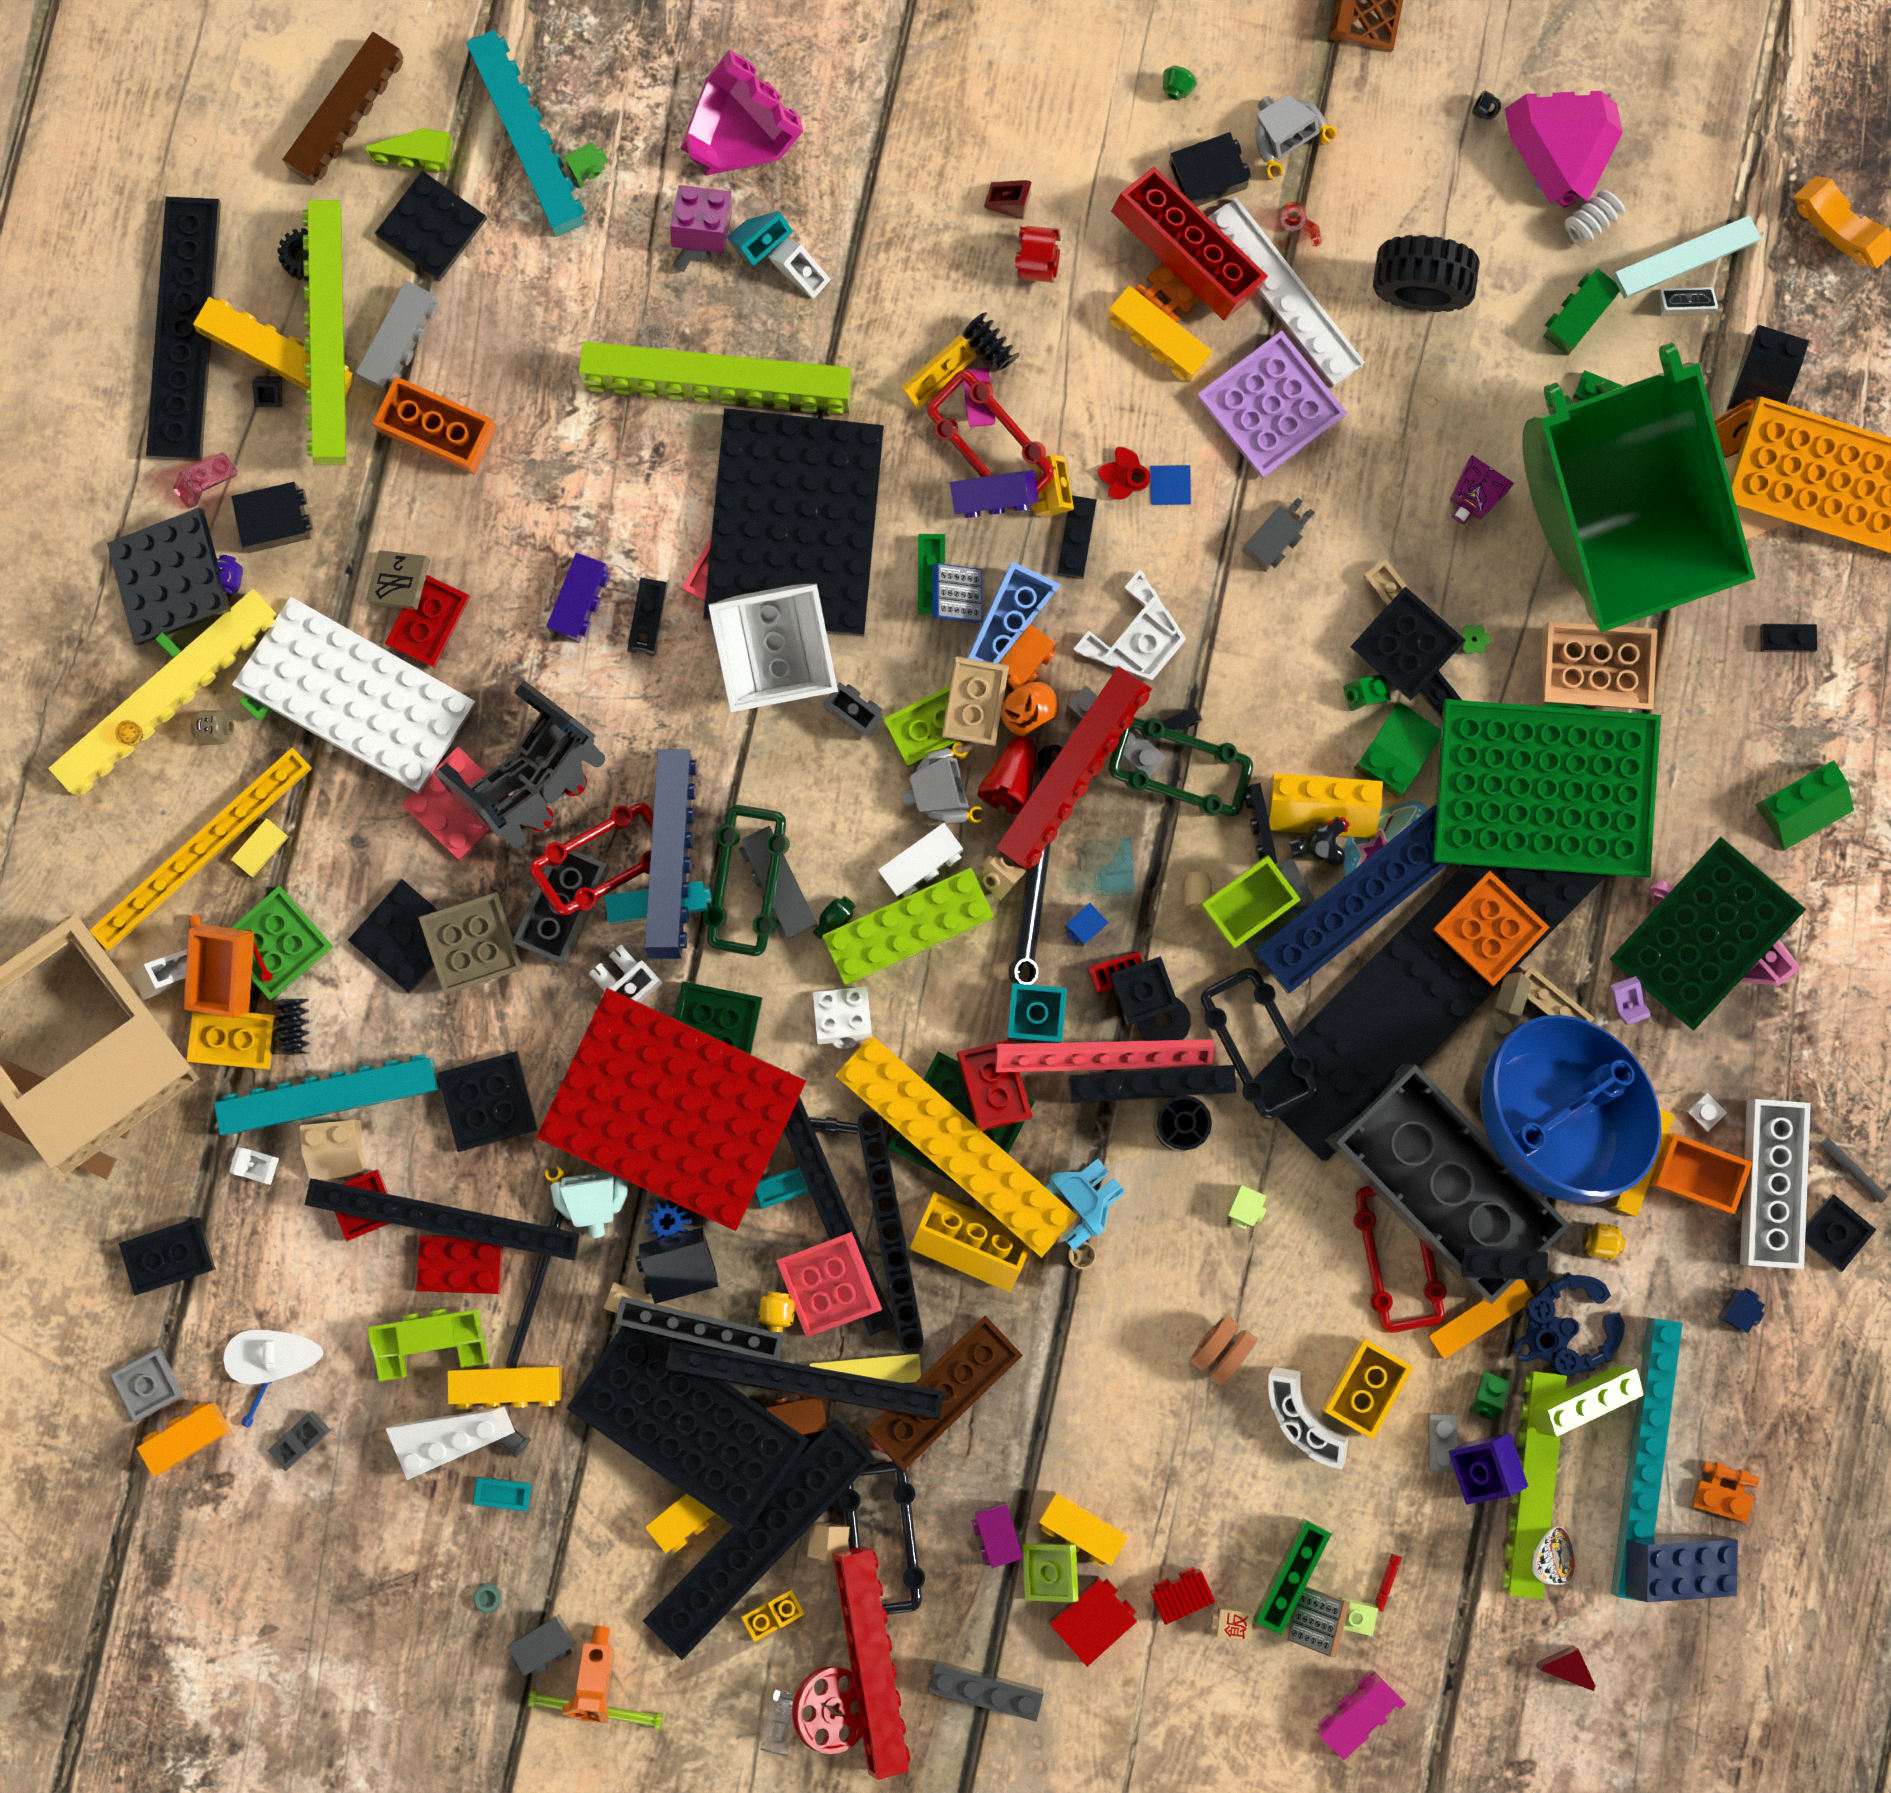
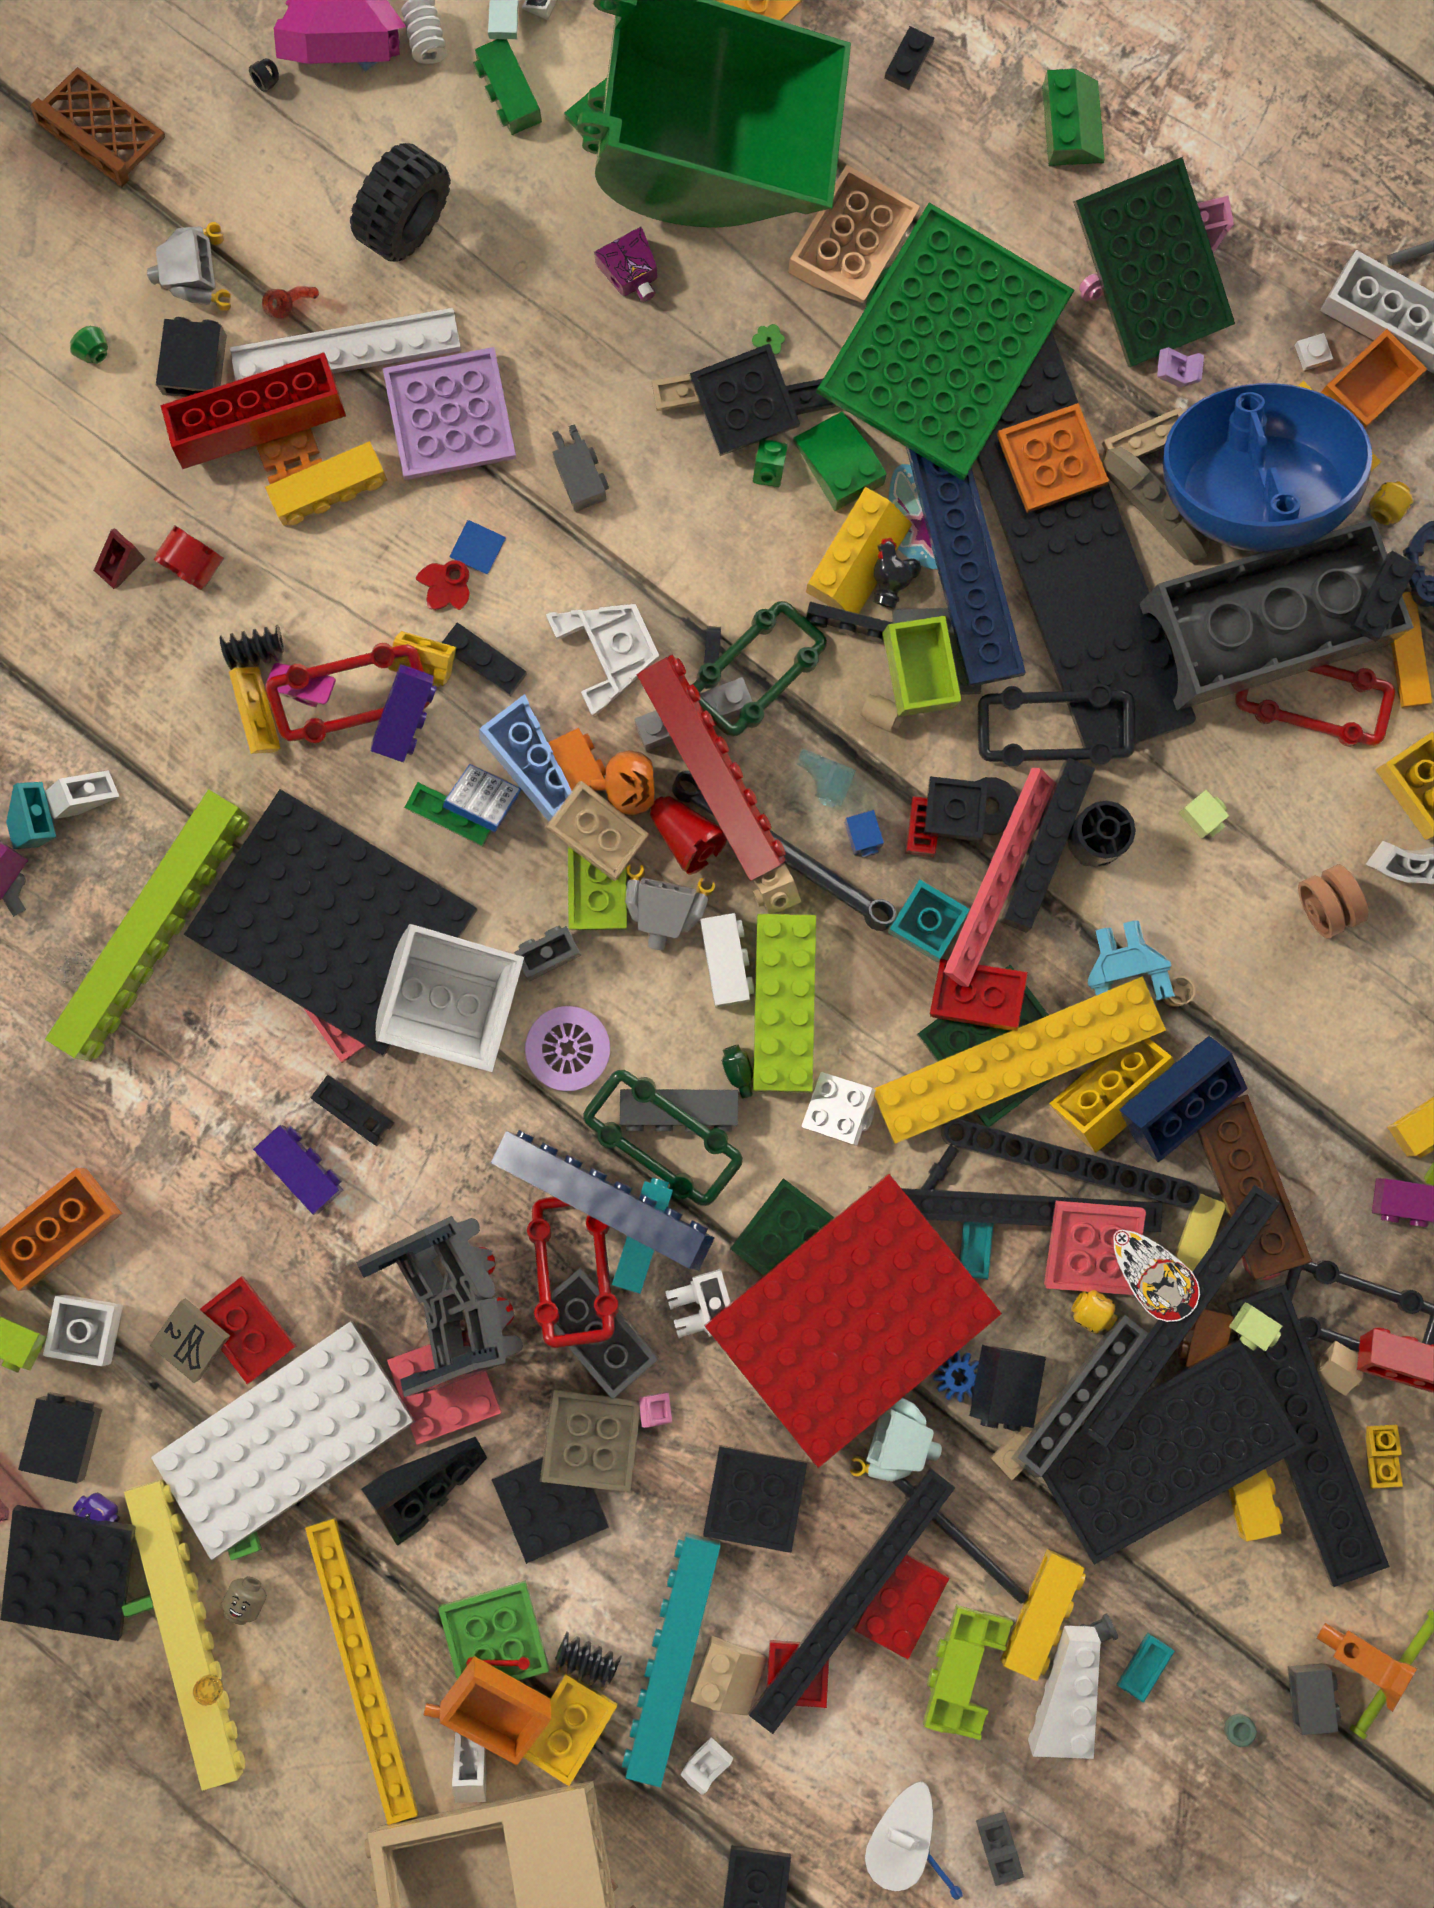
camera: 70 degrees left, 0 degrees up
light yellow tile [231,818,289,877] -> none
none -> white brick [43,1295,123,1366]
none -> black wedge [361,1437,487,1546]
none -> lavender piece [525,1006,610,1091]
none -> bright pink tile [638,1393,672,1428]
none -> shield [1113,1230,1200,1322]
none -> dark blue brick [1119,1036,1248,1163]
none -> yellowish green brick [1229,1302,1282,1351]

